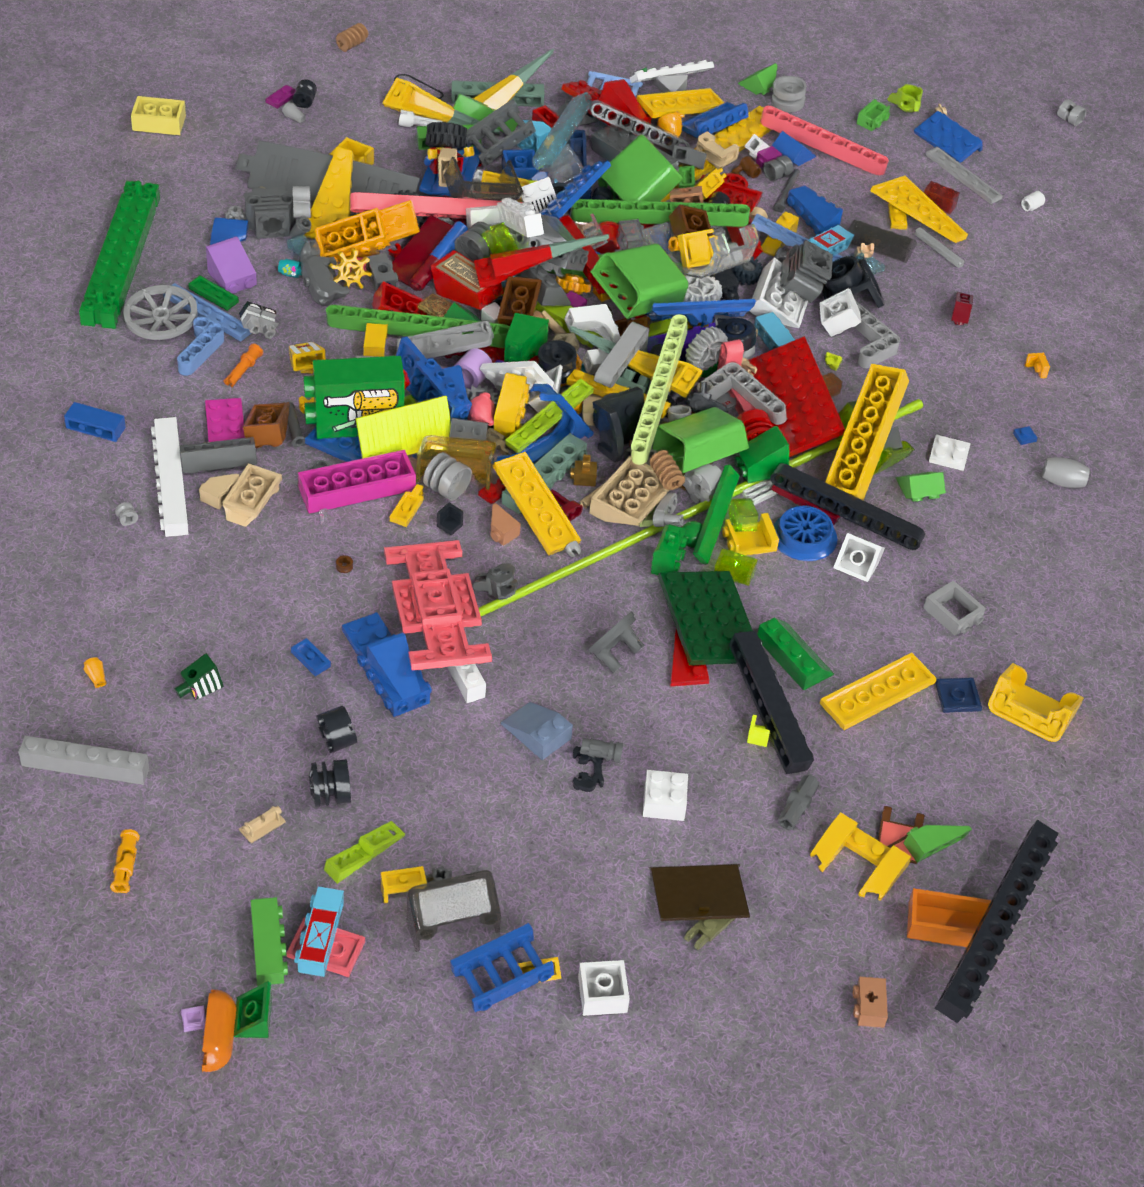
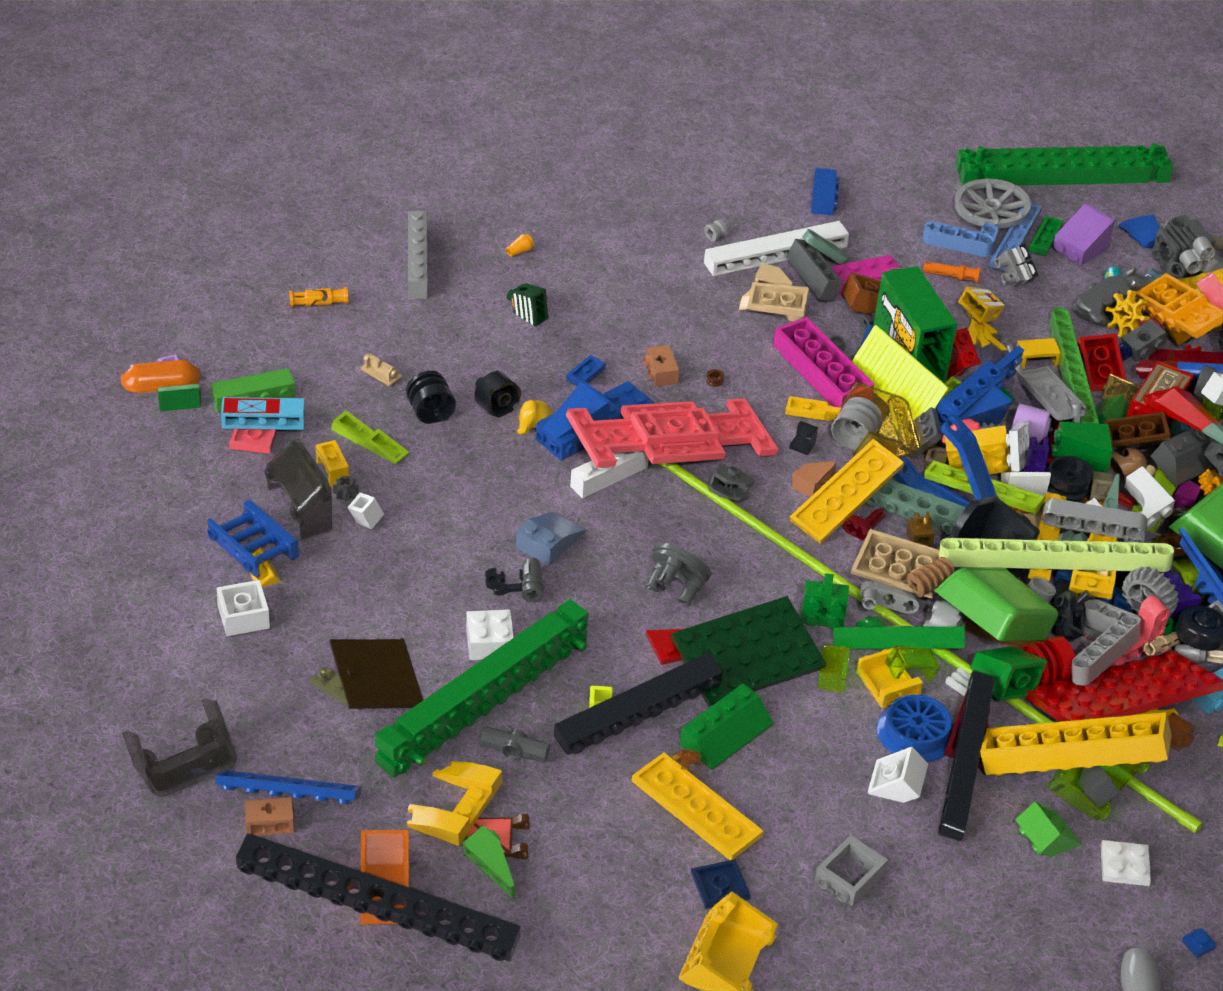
camera: 80 degrees right, 5 degrees down
light grey hinge [564,541,581,557] -> none
none -> clear smoke windscreen [122,698,237,797]
none -> blue plate [215,770,362,804]
none -> white brick [347,493,384,529]
none -> green brick [375,599,589,778]
none -> yellow hair [517,400,553,434]
none -> nougat brick [643,345,679,386]
none -> clear orange piece [672,749,701,770]
none -> sand green beam [802,229,850,265]

